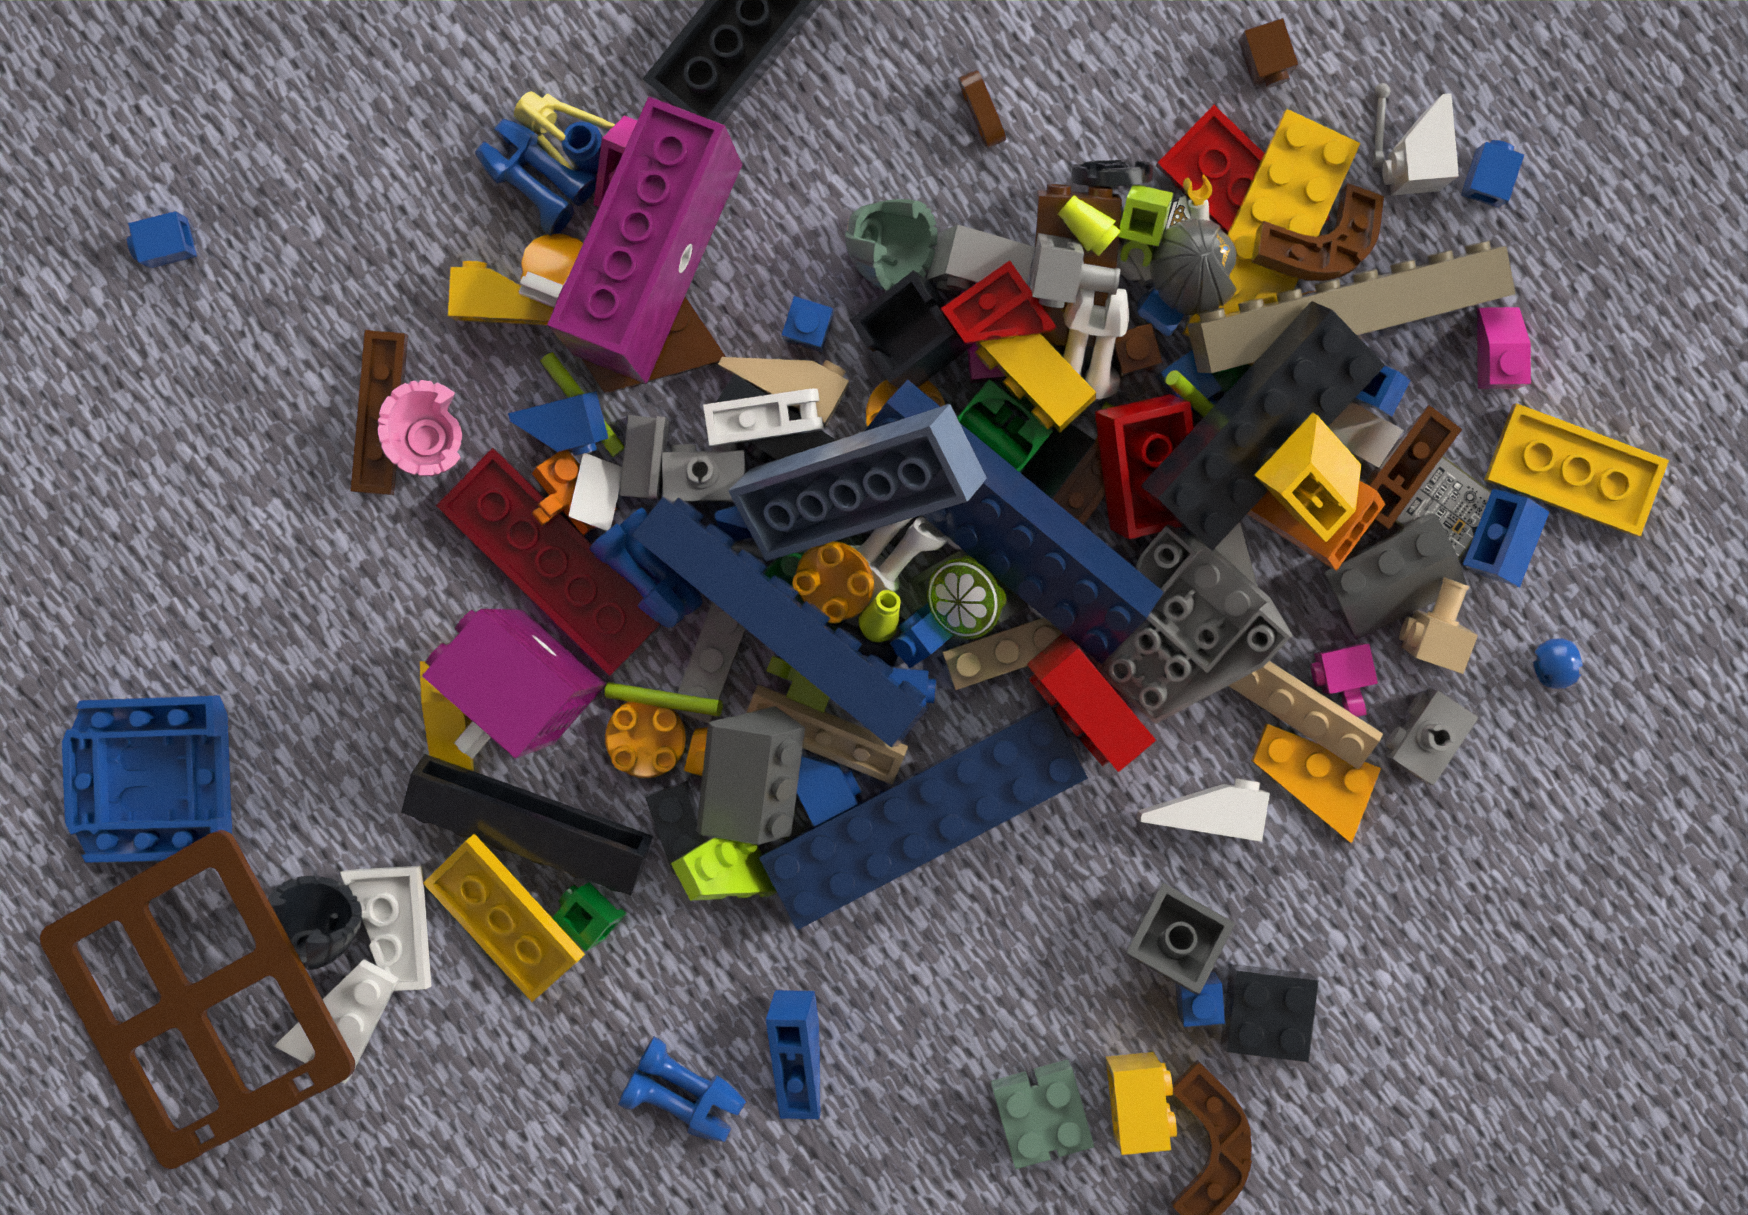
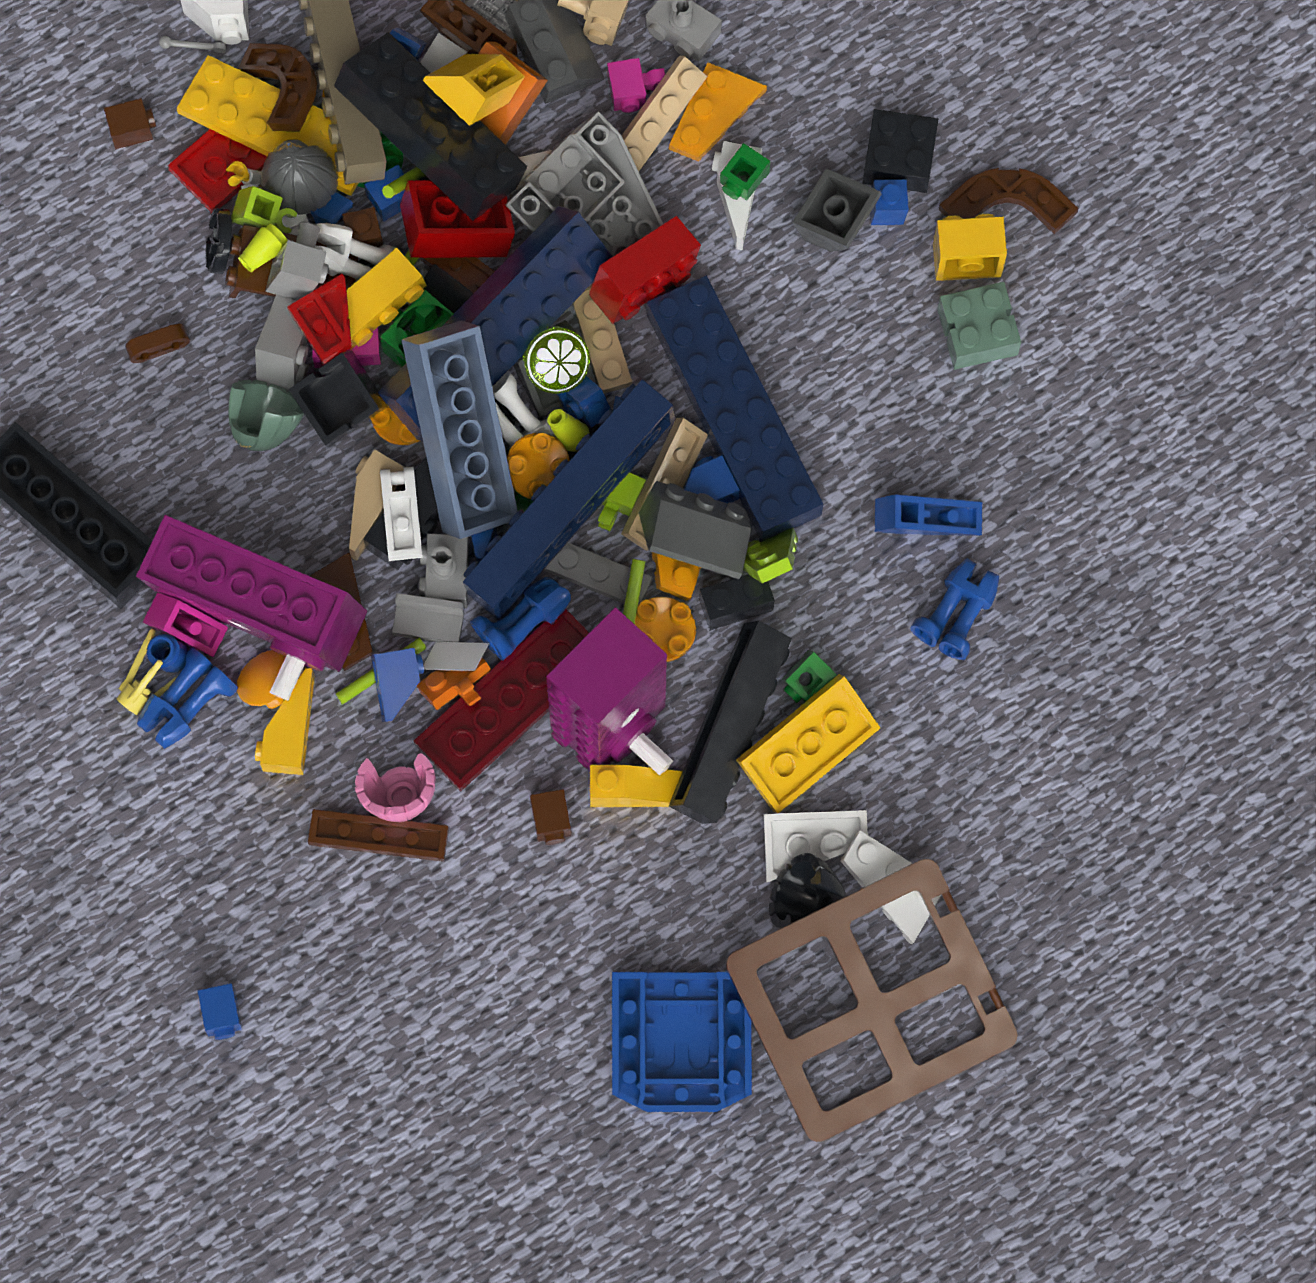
camera: 90 degrees left, 15 degrees down
blue brick [782,296,834,352] -> none
none -> reddish brown brick [530,789,571,845]
none -> green brick [720,143,770,201]

